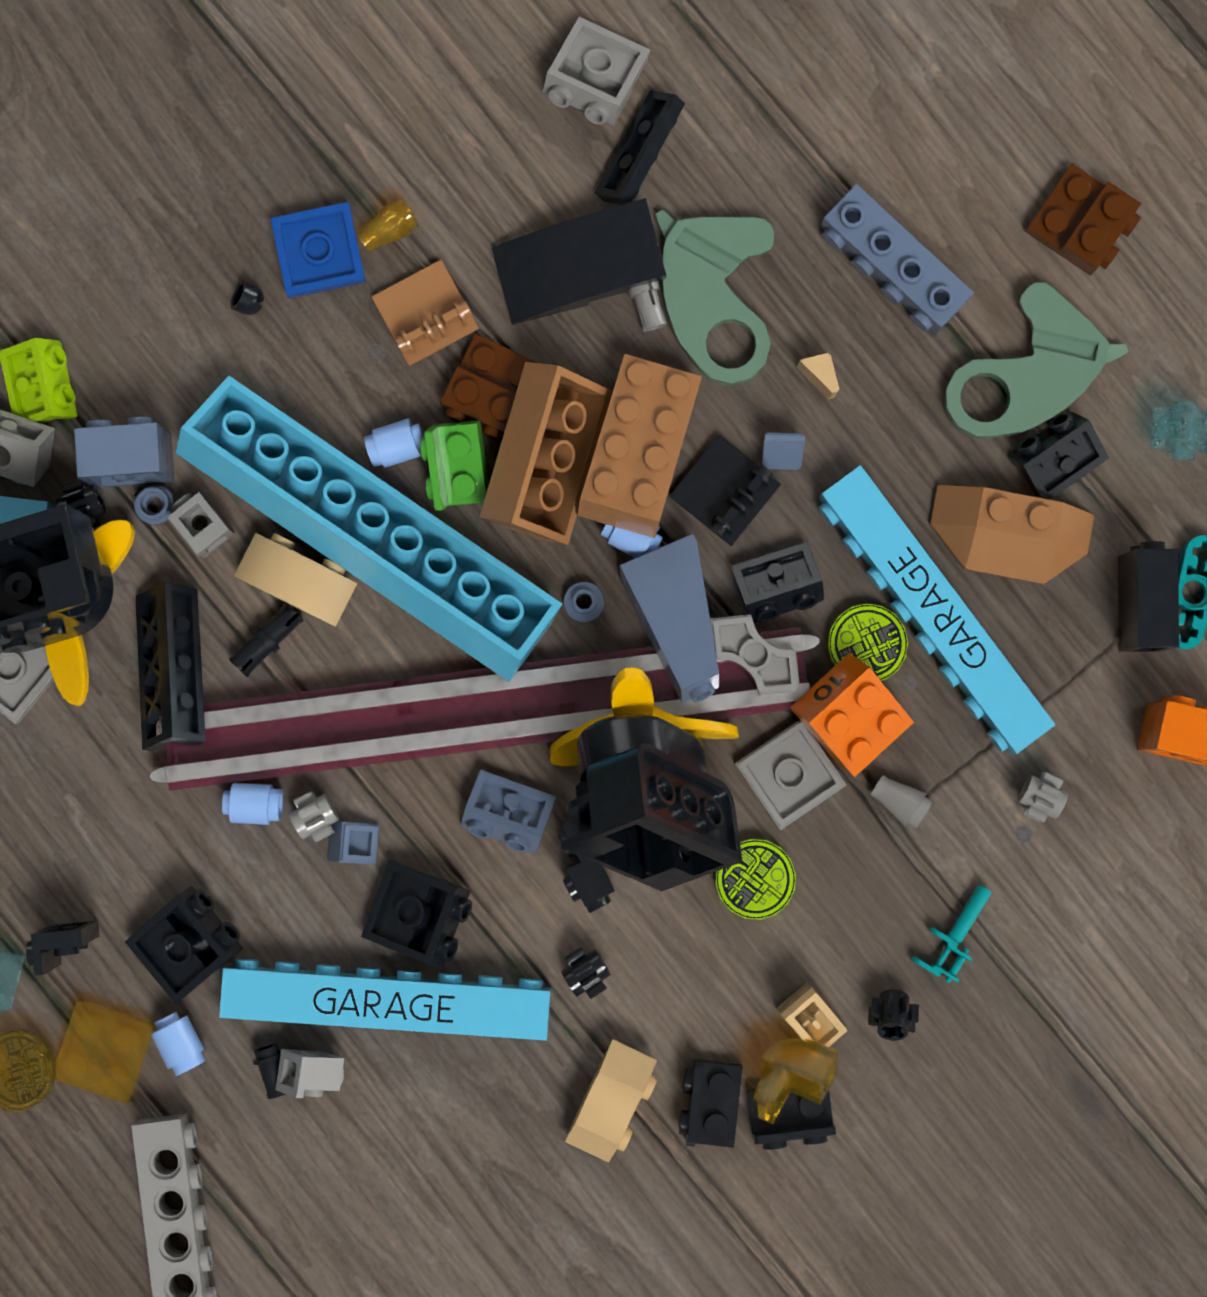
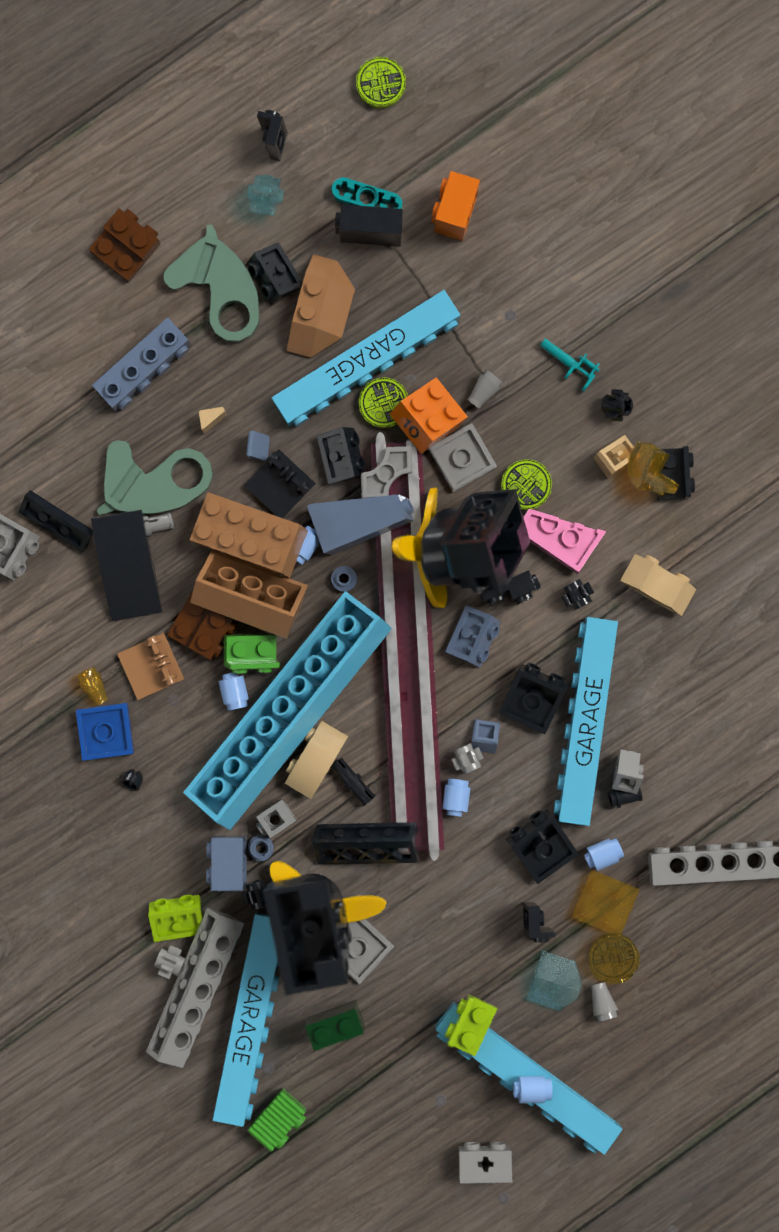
camera: 80 degrees left, 0 degrees up
black bracket [678,1059,743,1148] -> none
light grey gear [1018,772,1069,823] -> none
none -> bright pink wing [524,509,606,574]

